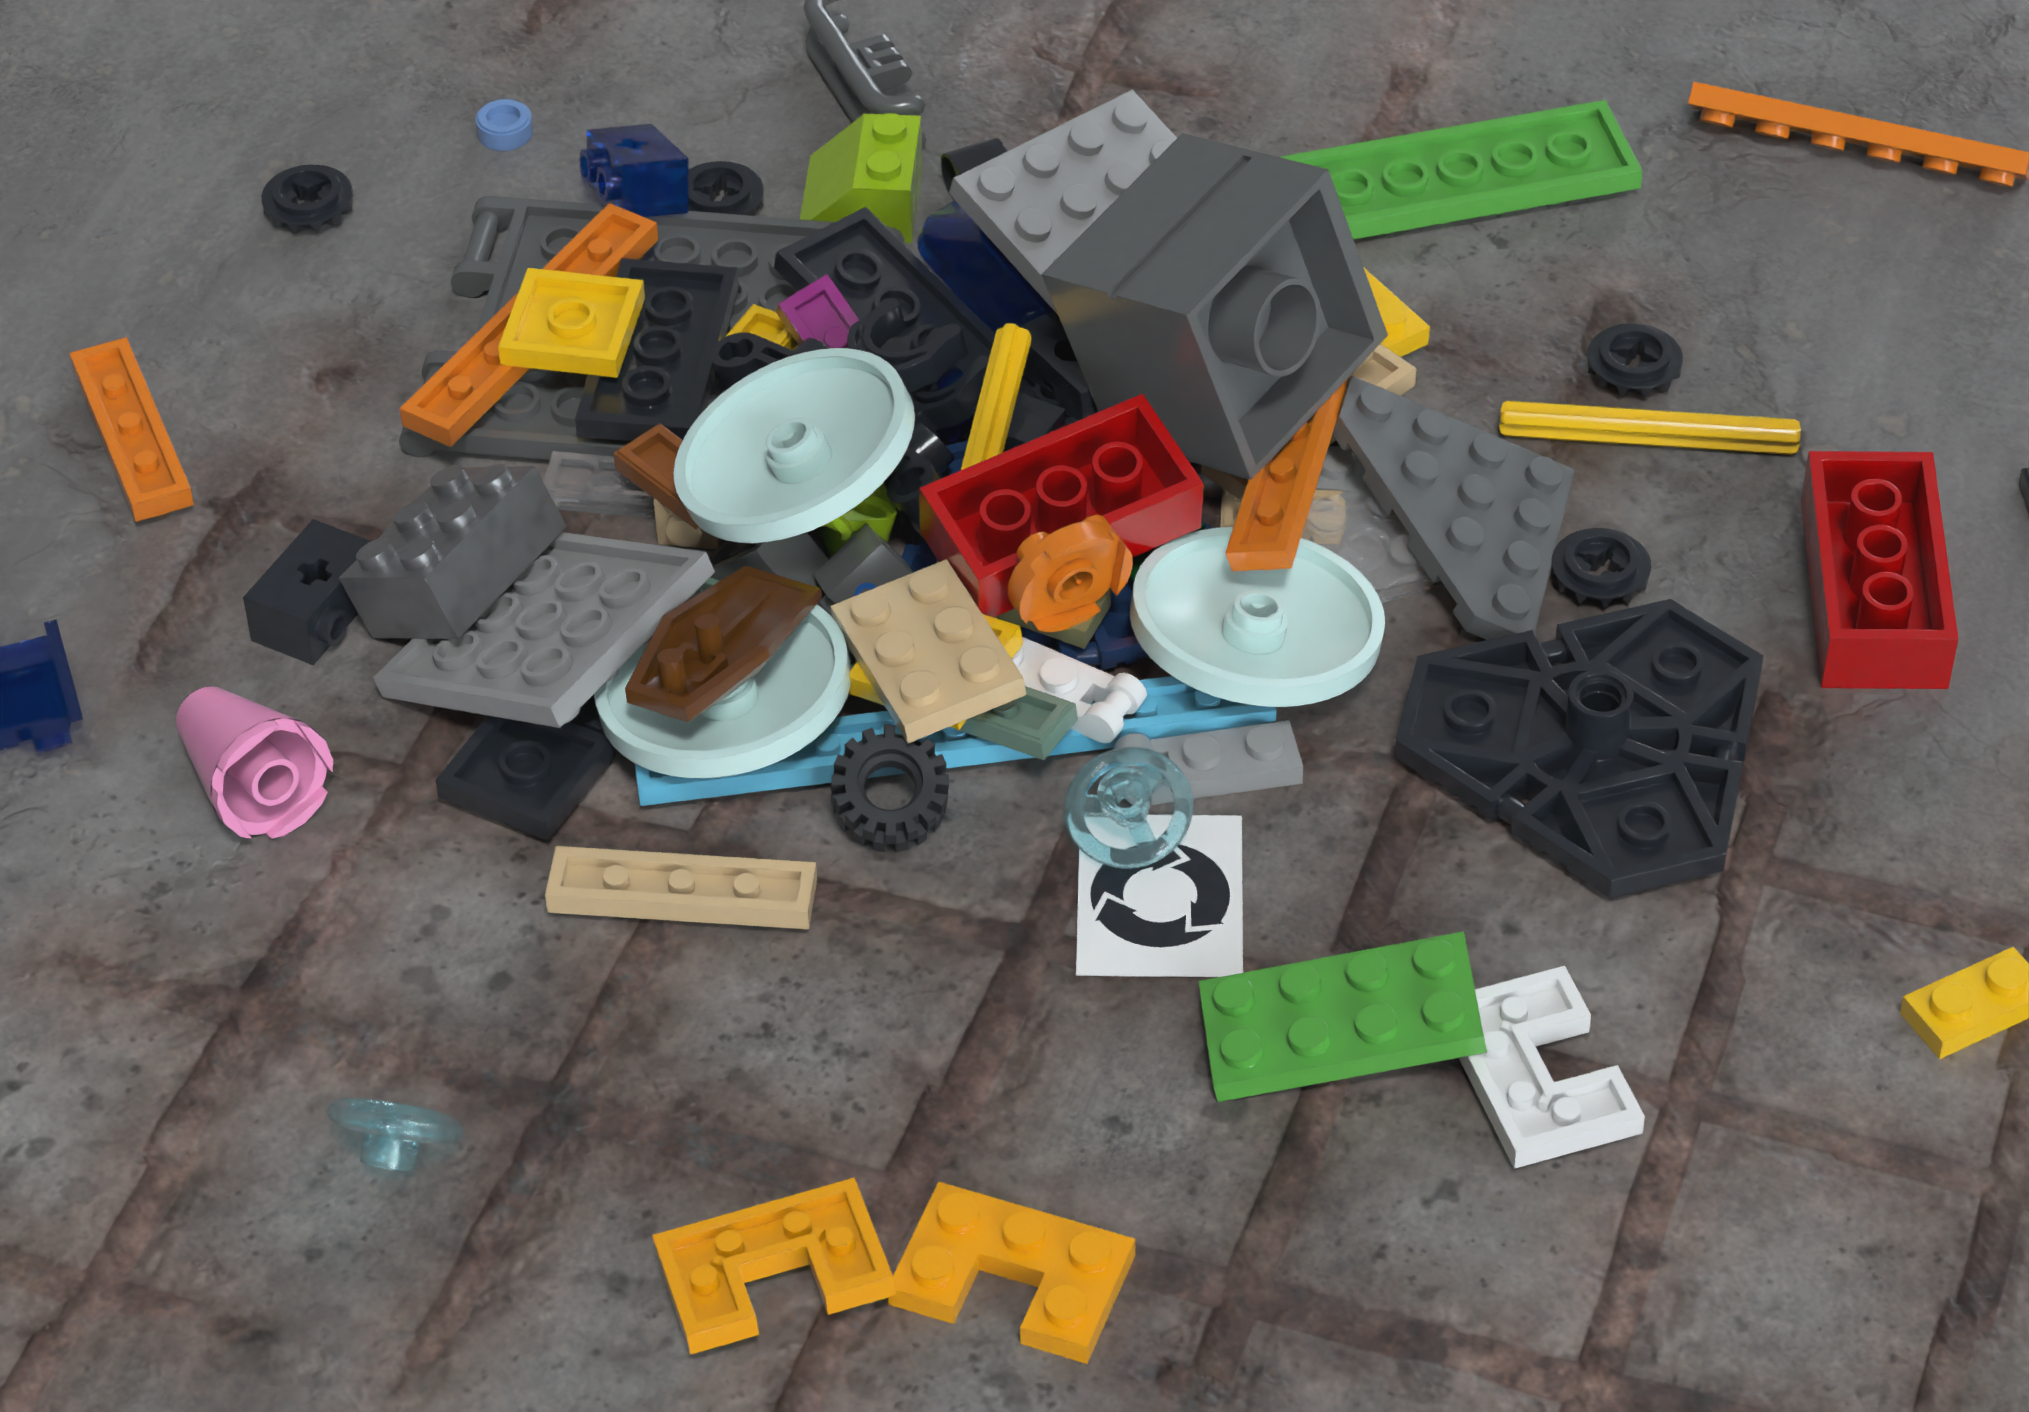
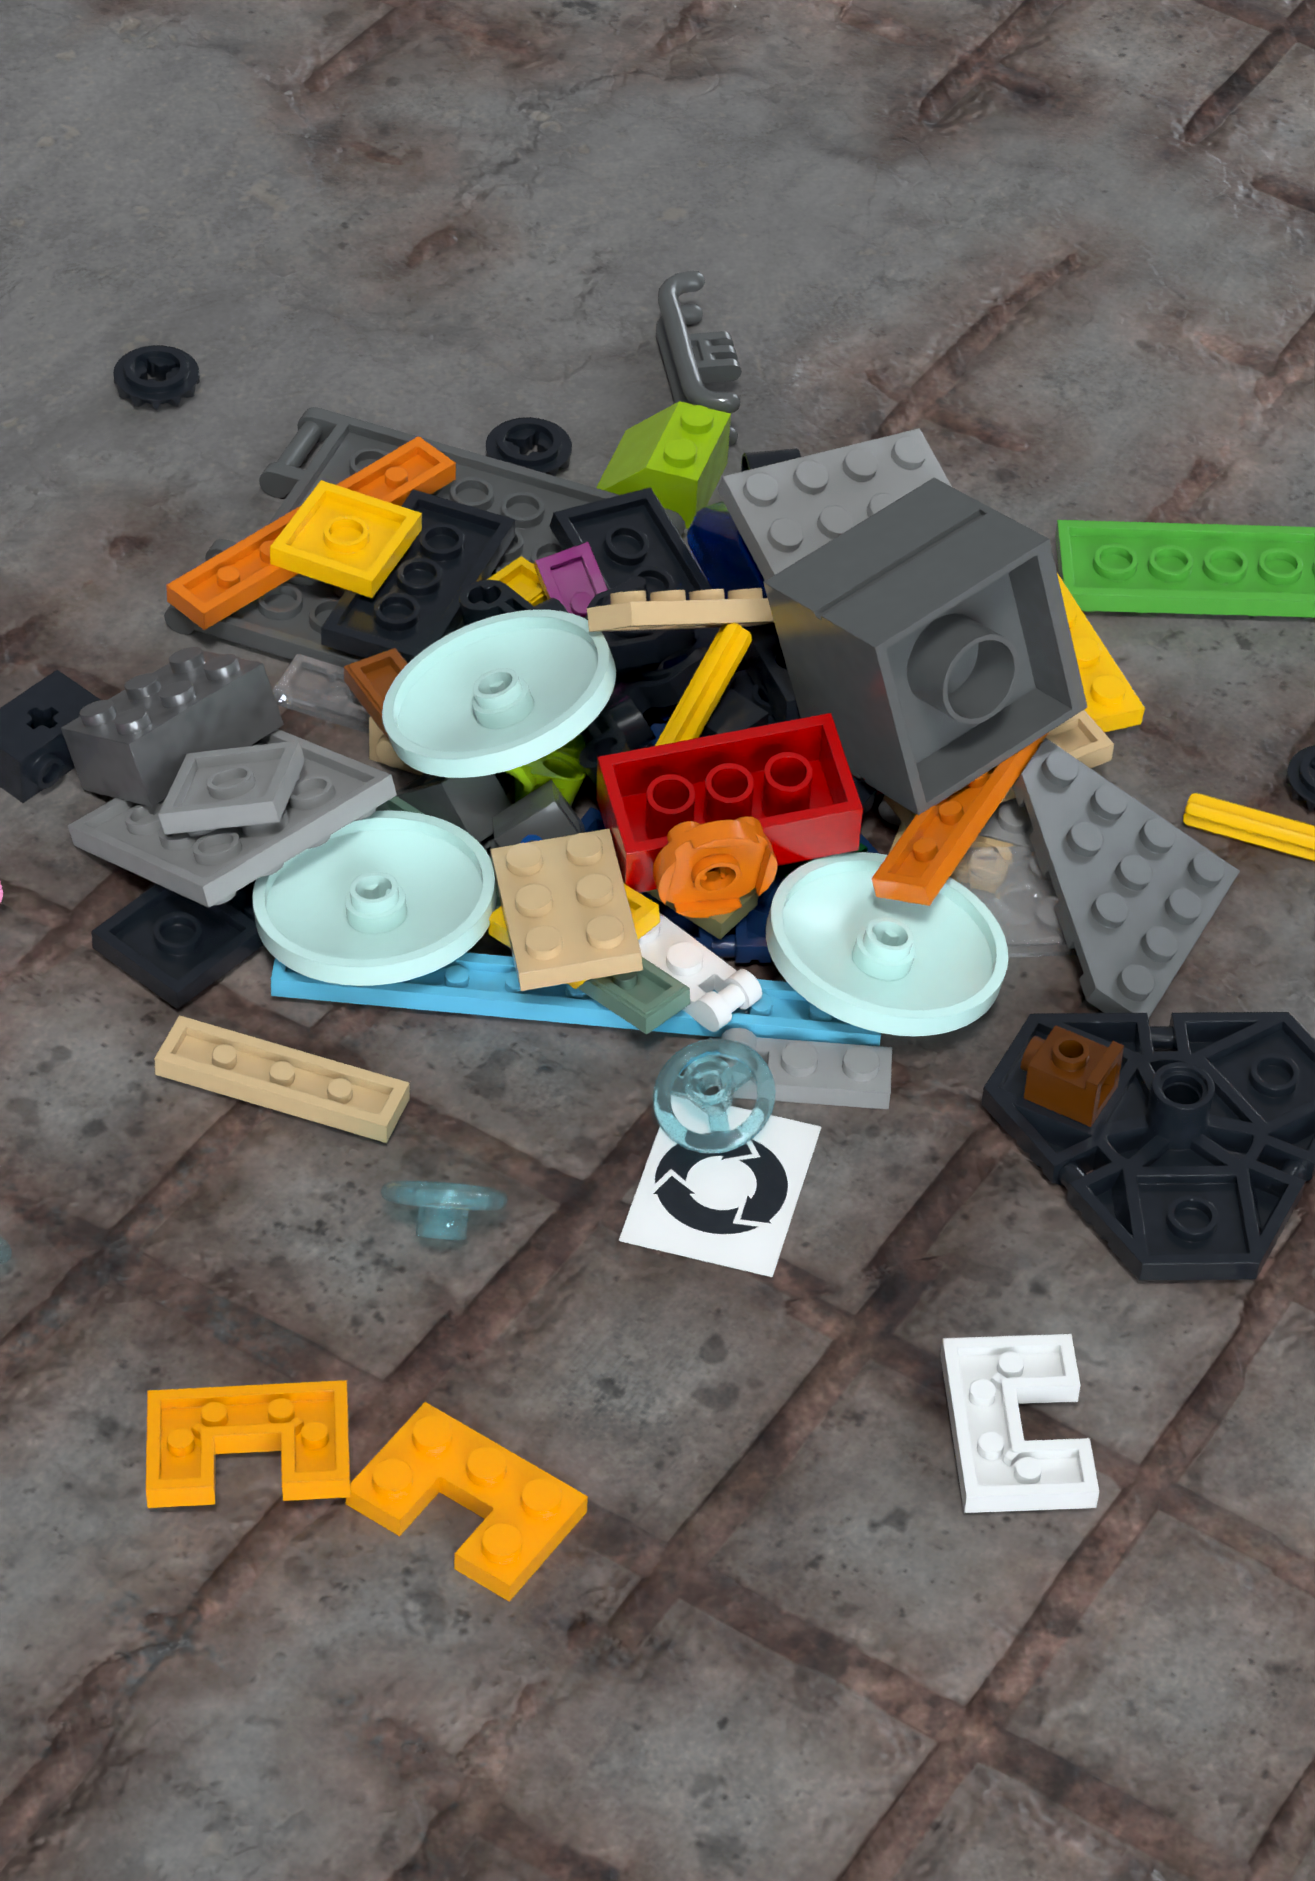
camera: 10 degrees right, 0 degrees up
medium blue tile [475,99,533,151] -> none
clear blue brick [579,124,689,217] -> none
reddish brown piece [625,566,822,722] -> none
black tyre [831,725,949,852] -> none
bright green plate [1199,931,1487,1102] -> none
black gear [1551,528,1651,609] -> none
none -> light grey plate [158,740,305,836]
none -> clear light blue piece [381,1181,508,1240]
none -> tan plate [587,588,774,632]
none -> reddish brown brick [1021,1025,1124,1127]

